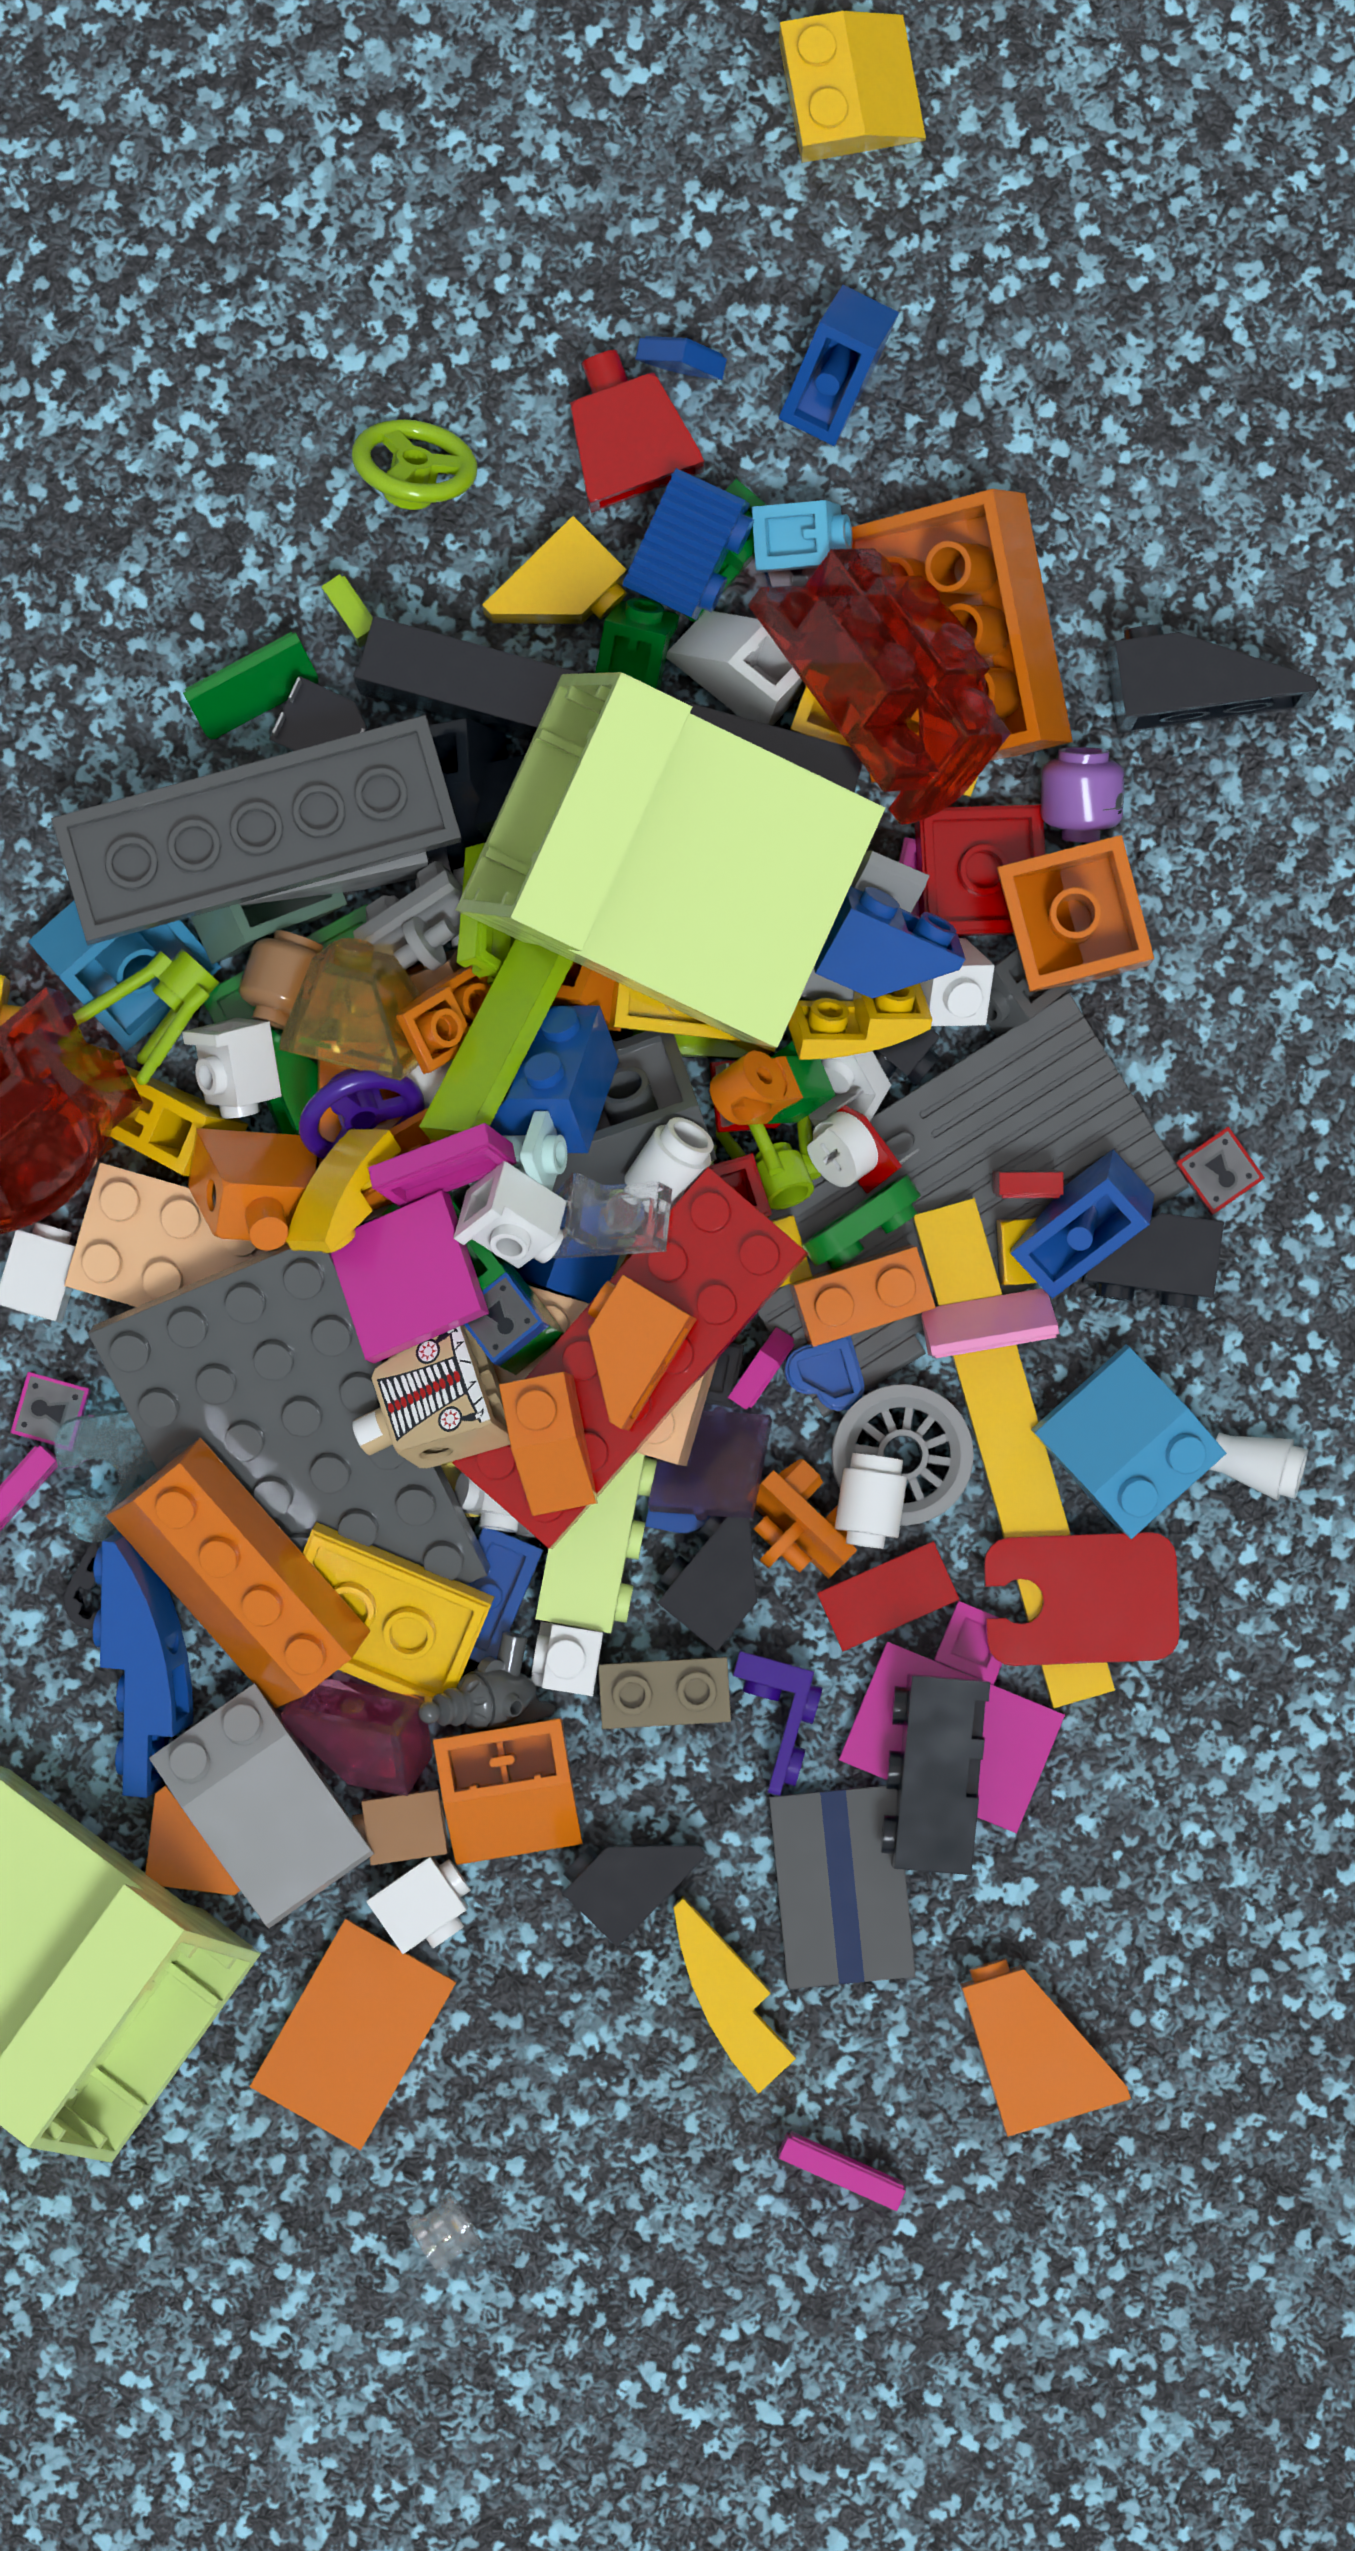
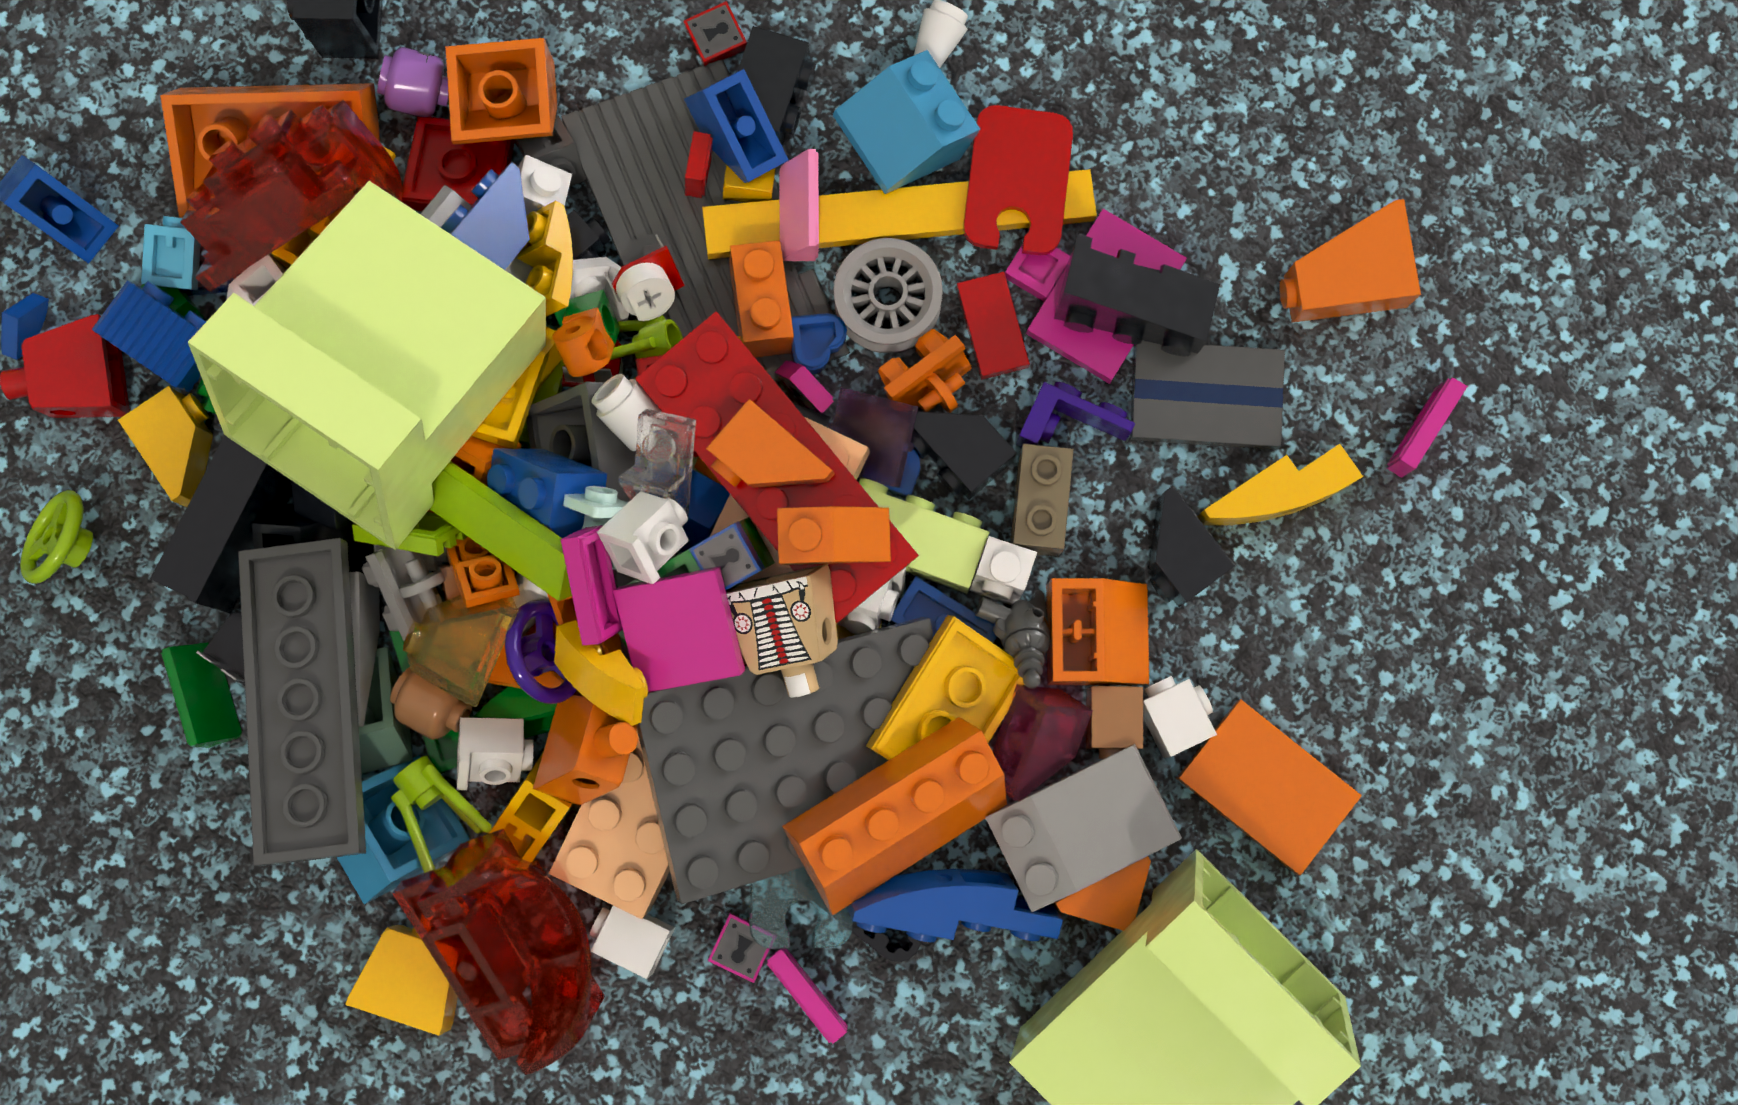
camera: 80 degrees left, 5 degrees down
lime tile [321,574,373,648] -> none
clear wheel [406,2192,484,2274] -> none
green plate [801,1174,921,1270] -> none
white brick [835,1453,907,1549] -> none

